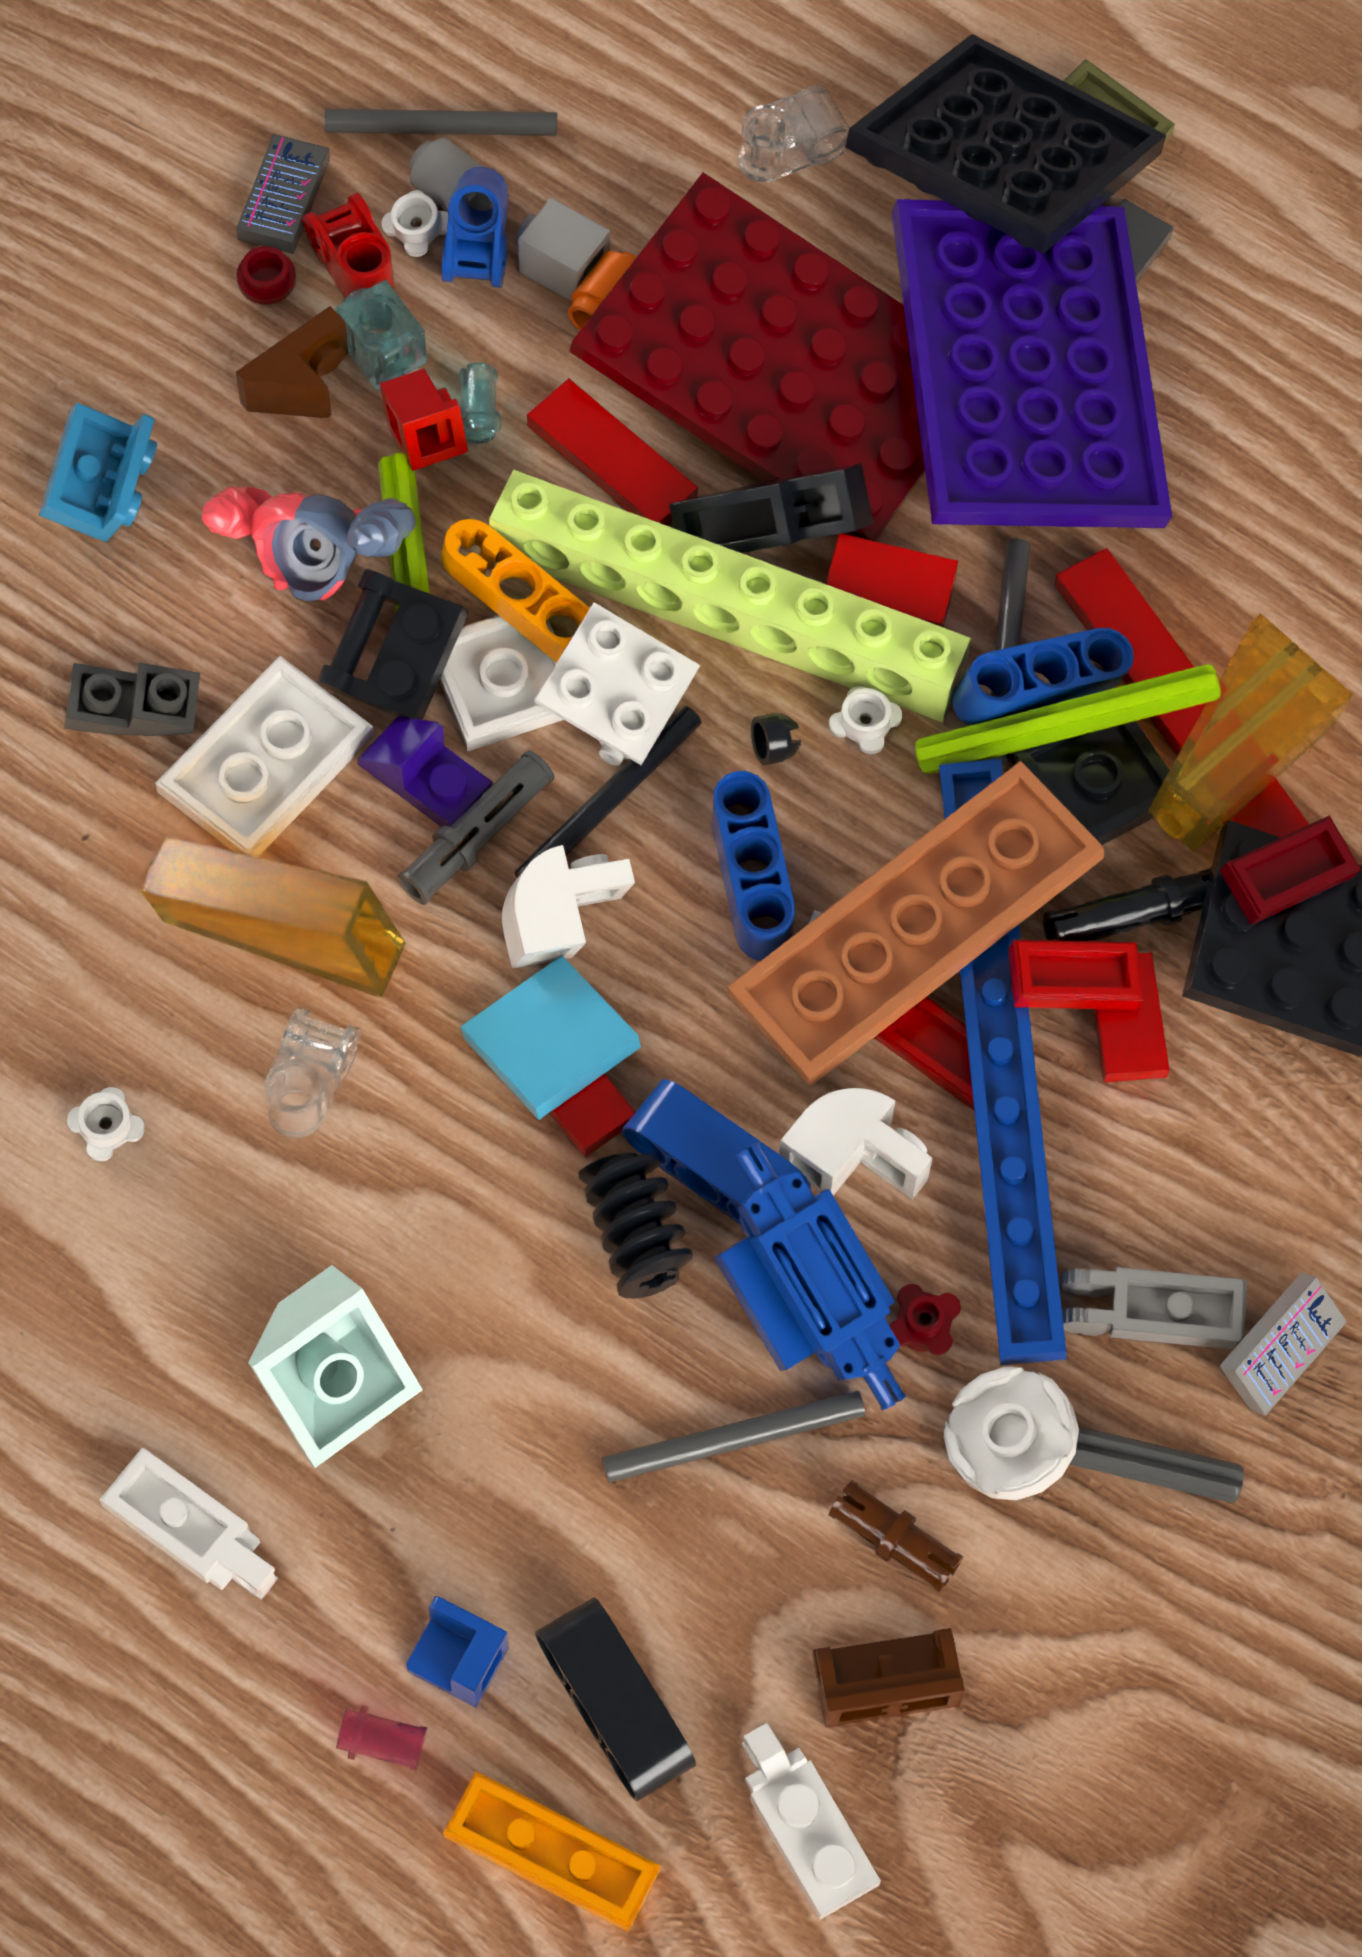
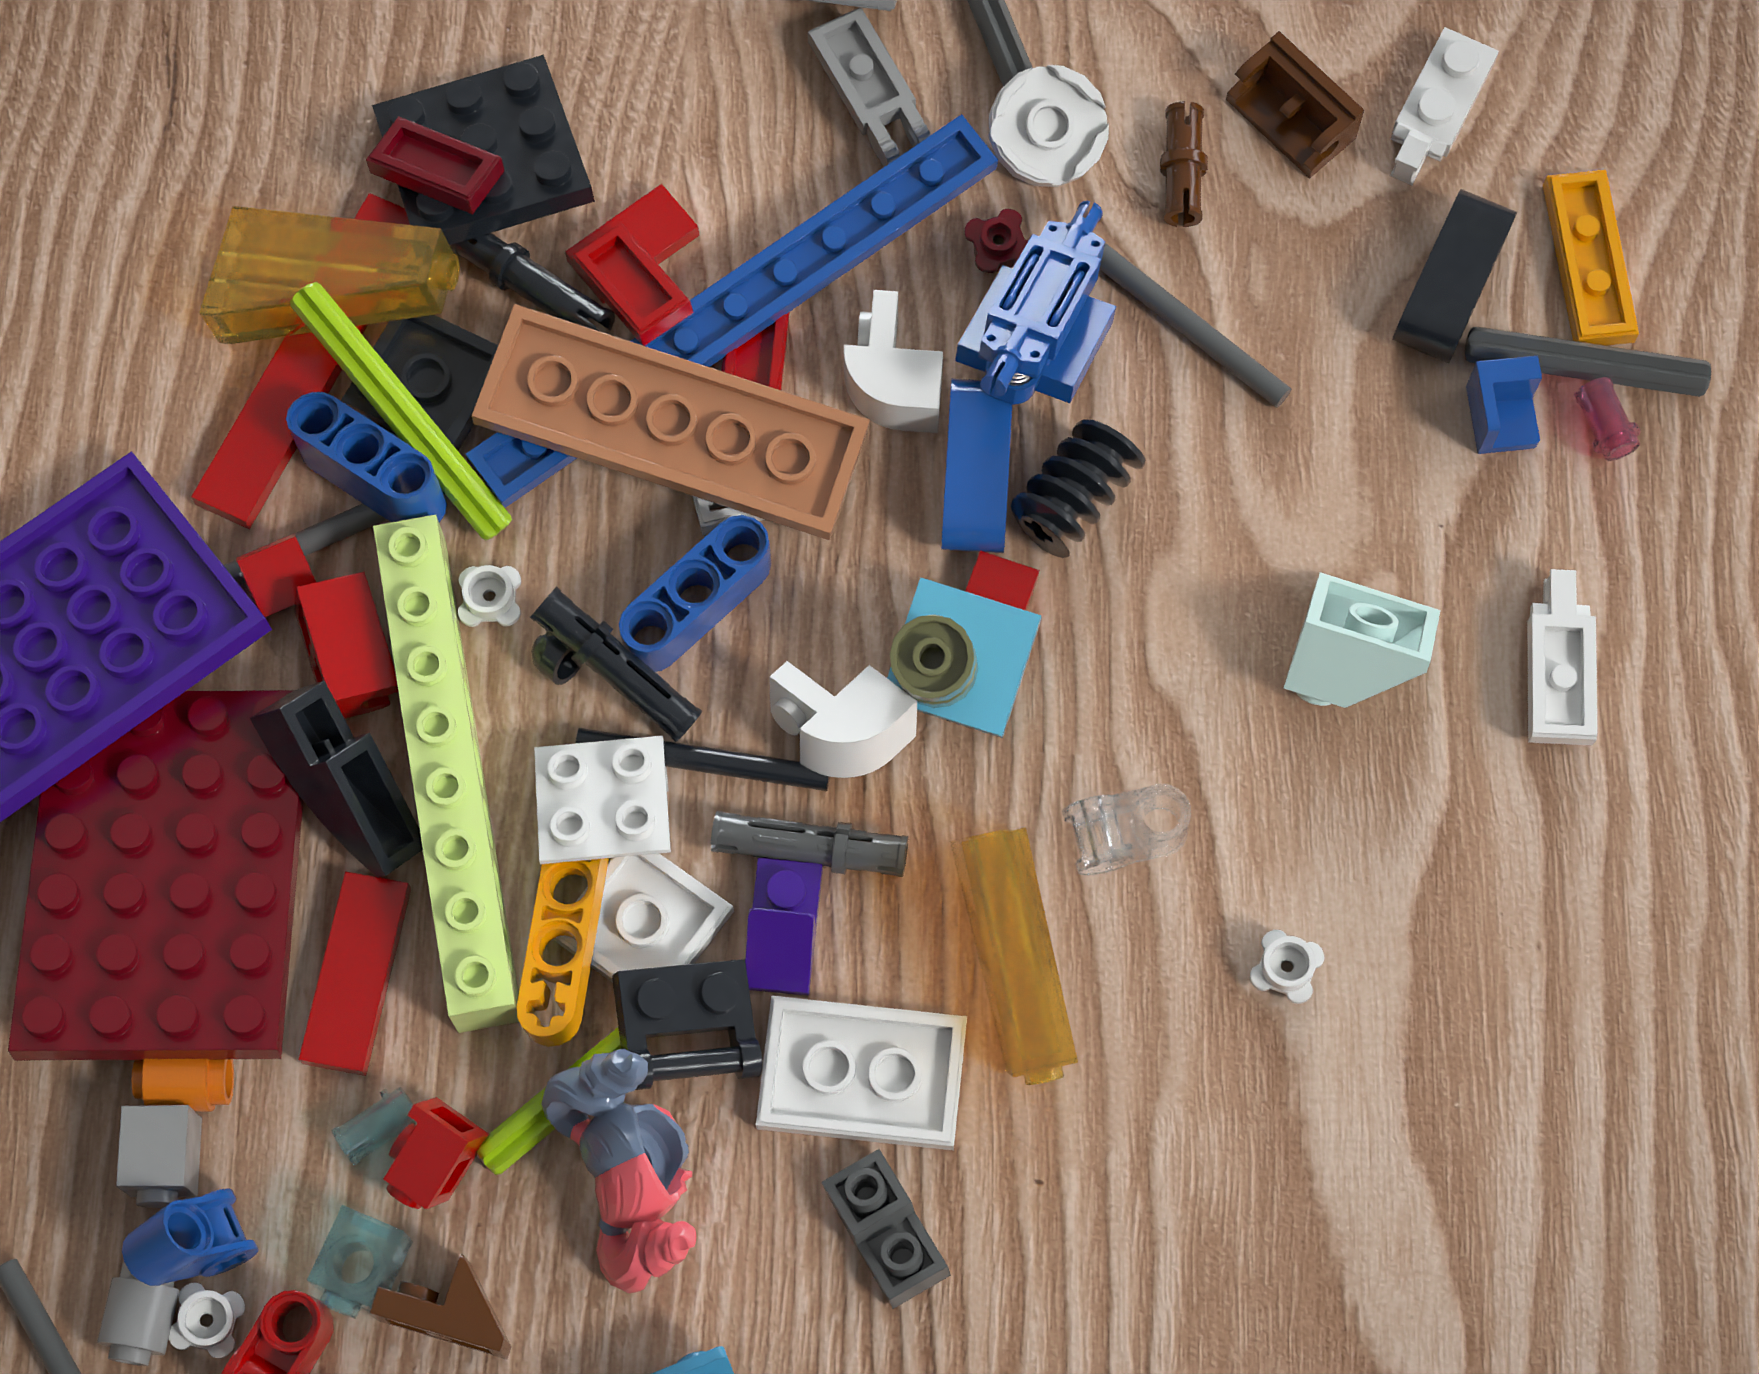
camera: 120 degrees left, 5 degrees up
none -> red tile [236,533,316,617]
none -> black pin [530,586,703,742]
none -> olive wheel [890,614,978,708]
none -> dark grey axle [1465,327,1711,397]

